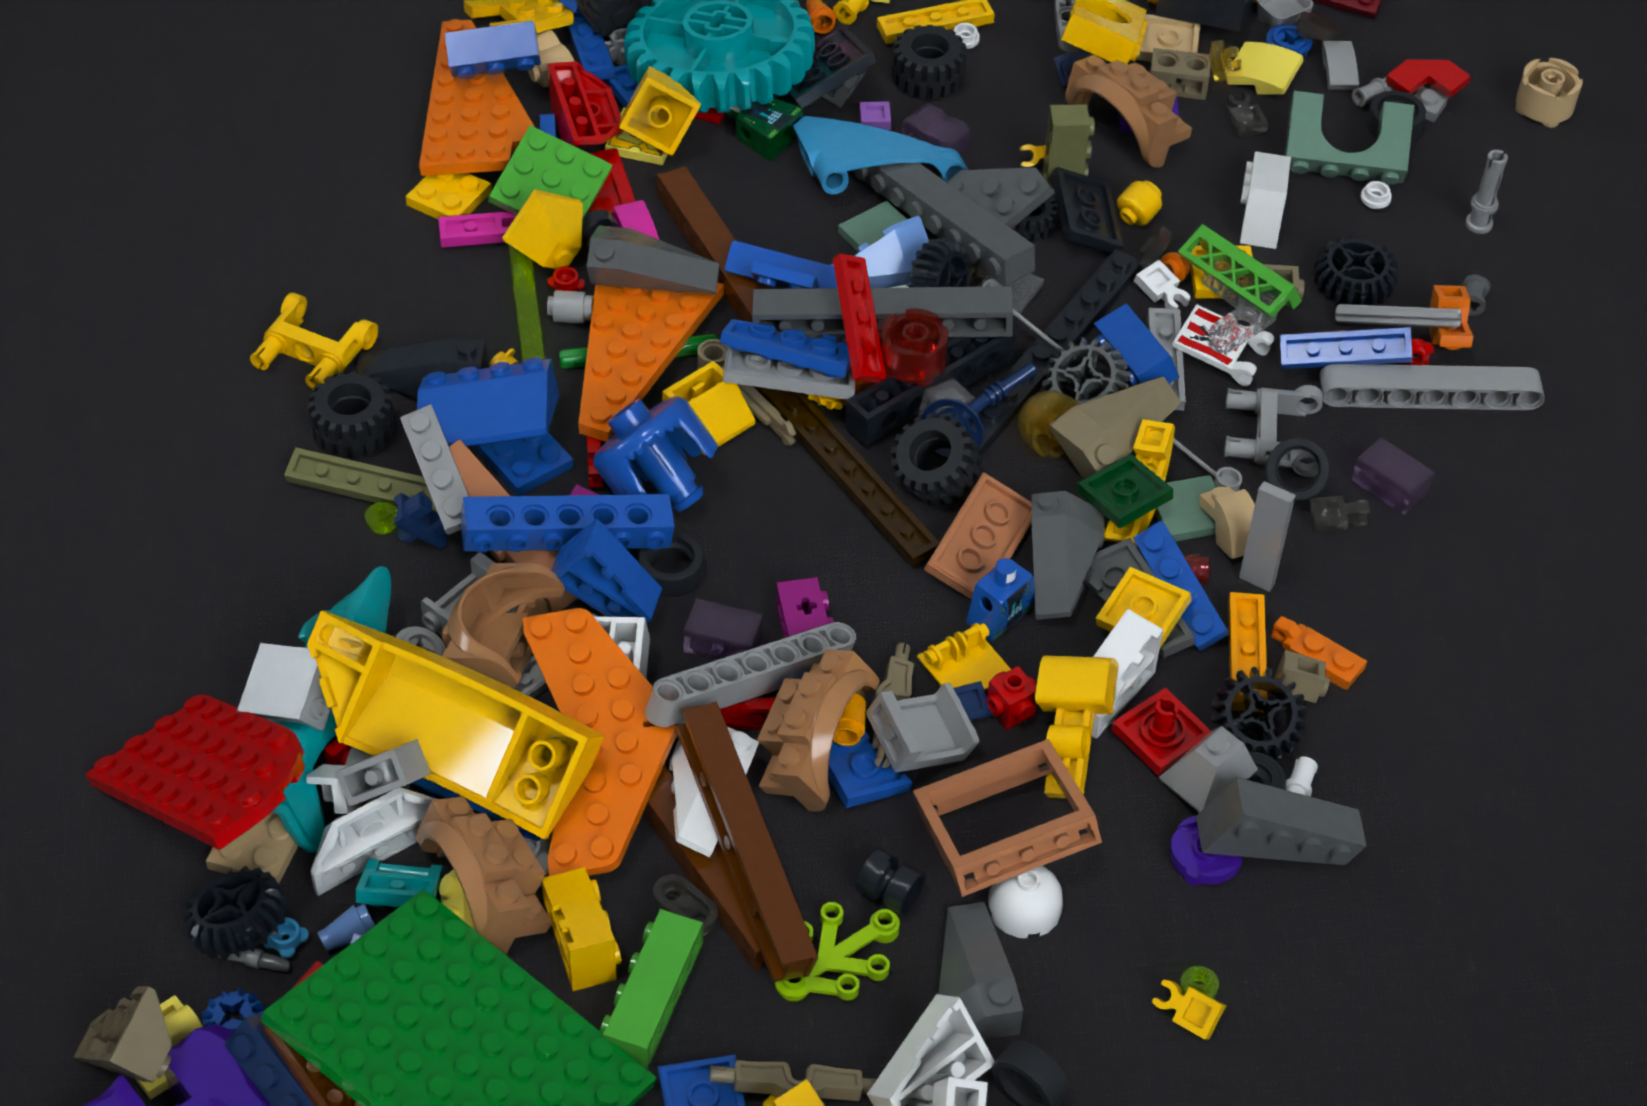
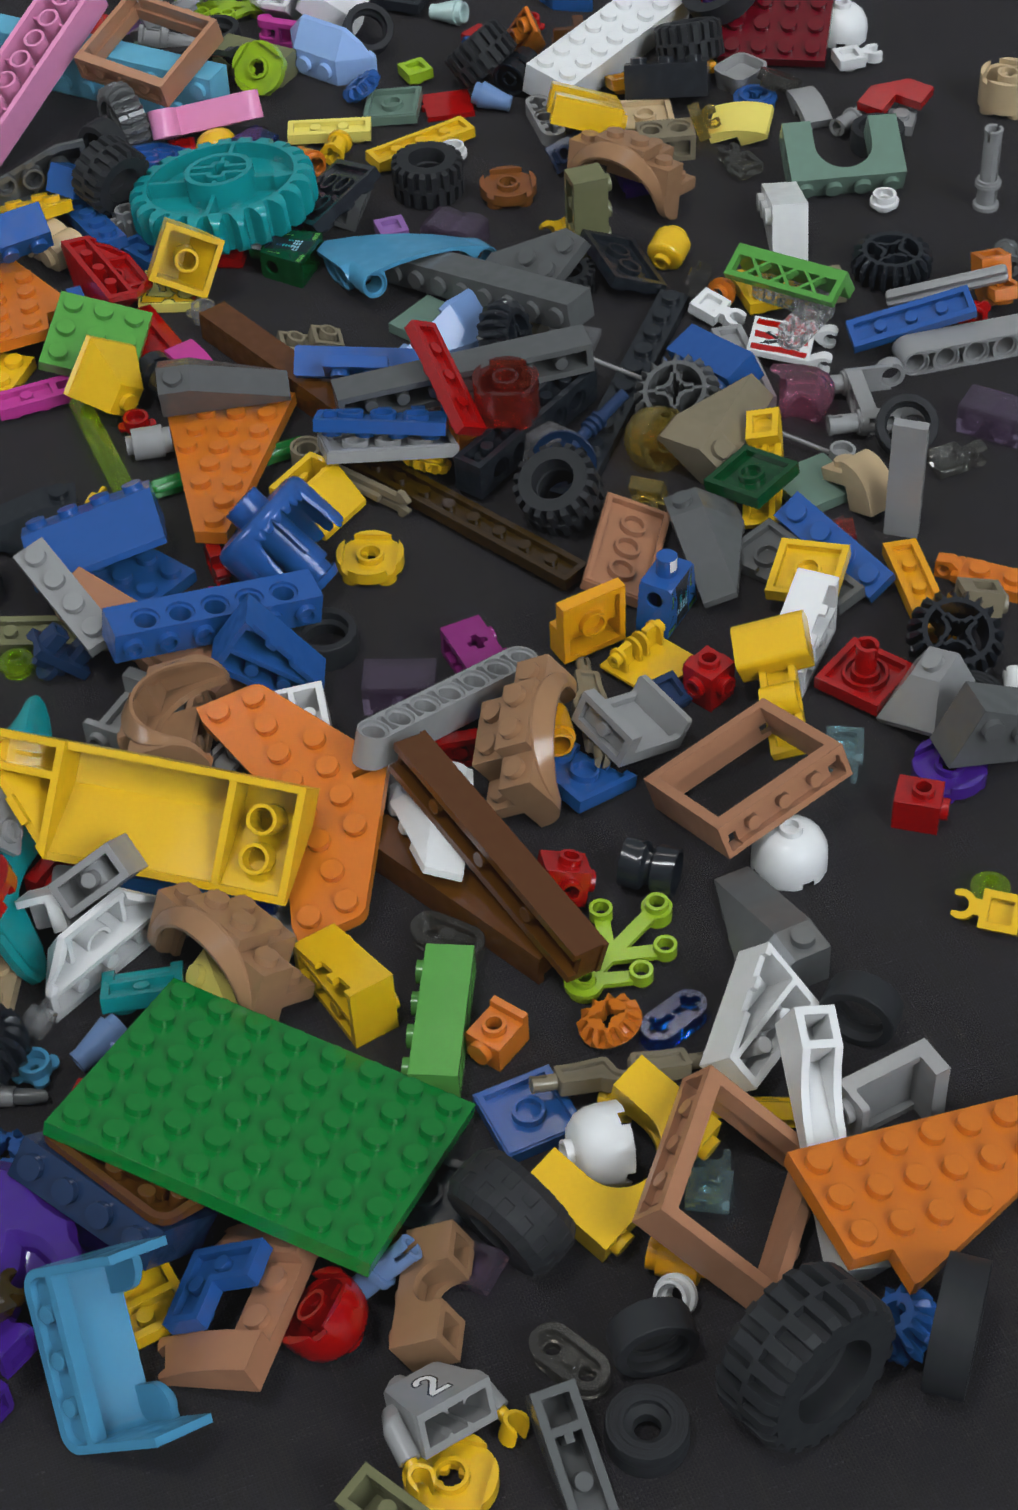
camera: 10 degrees left, 5 degrees down
none -> clear plate [22,998,58,1041]
none -> clear plate [186,298,215,326]
none -> dark tan slope [276,324,345,350]
none -> yellow plate [336,530,405,586]
none -> orange brick [465,995,530,1072]
none -> dark orange plate [479,165,537,210]
none -> red brick [537,849,596,907]
none -> light orange plate [549,577,626,664]
none -> orange gear [576,993,643,1049]
none -> clear yellow tile [628,475,668,509]
none -> clear blue beam [640,989,708,1051]
none -> clear pink piece [770,364,836,423]
none -> clear light blue plate [826,725,864,783]
none -> white plate [831,43,883,72]
none -> red brick [891,774,951,835]

